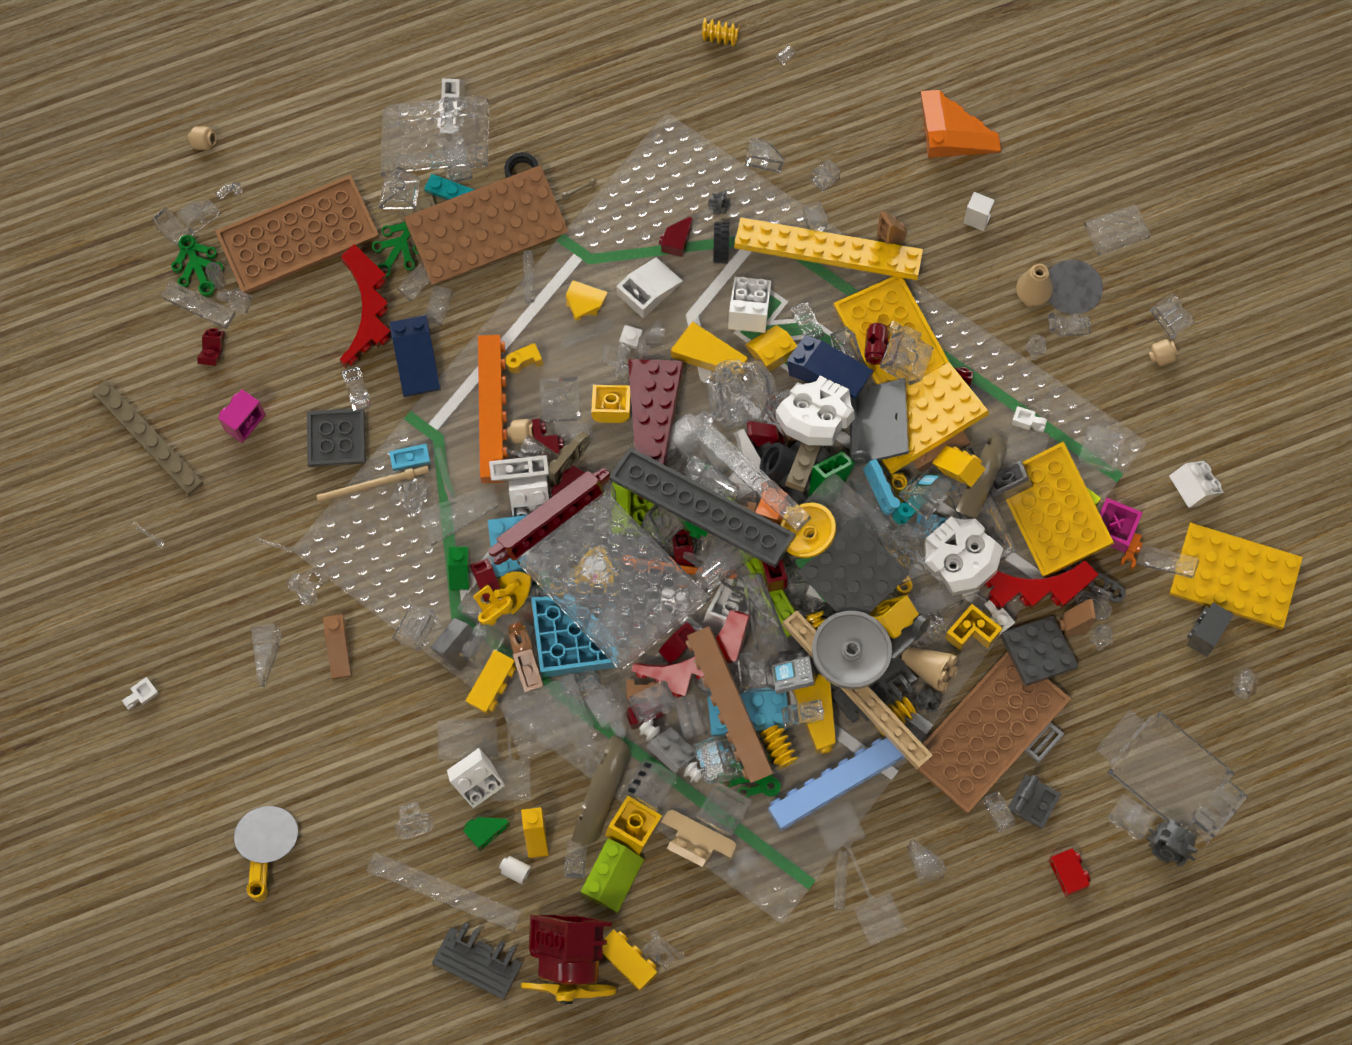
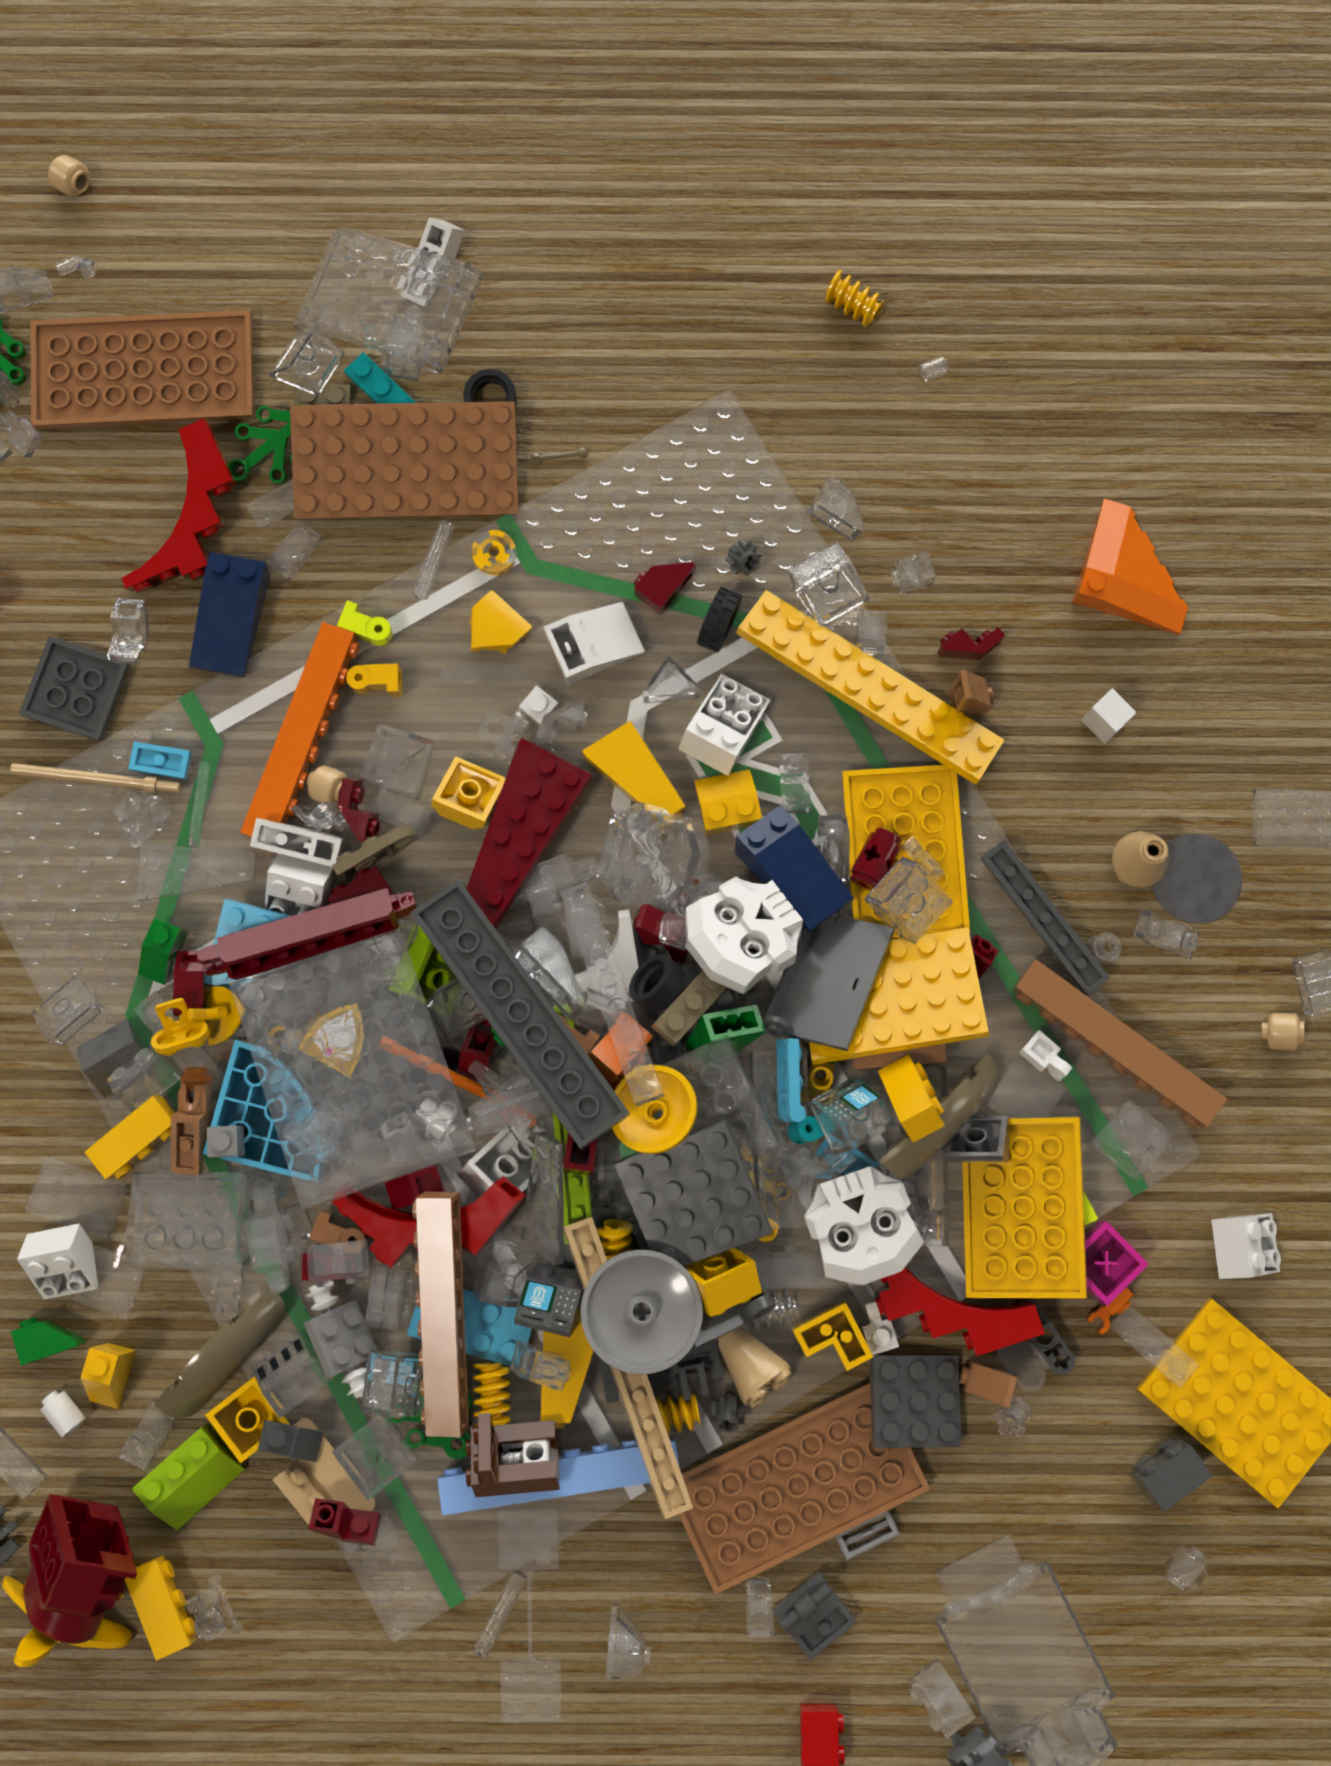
camera: 20 degrees right, 10 degrees up
none -> light grey brick [207,1125,245,1158]
none -> dark grey slope [257,1420,323,1462]
none -> dark red slope [308,1498,381,1546]
none -> neon yellow leg [337,600,393,646]
none -> reddish brown brick [466,1413,560,1498]
none -> clear piece [472,530,517,576]
none -> clear slope [643,654,700,703]
none -> clear plate [659,912,687,951]
none -> clear slope [788,542,869,627]
none -> dark red slope [937,627,1005,660]
none -> dark grey plate [980,840,1110,996]
none -> medium nougat brick [1011,959,1227,1129]

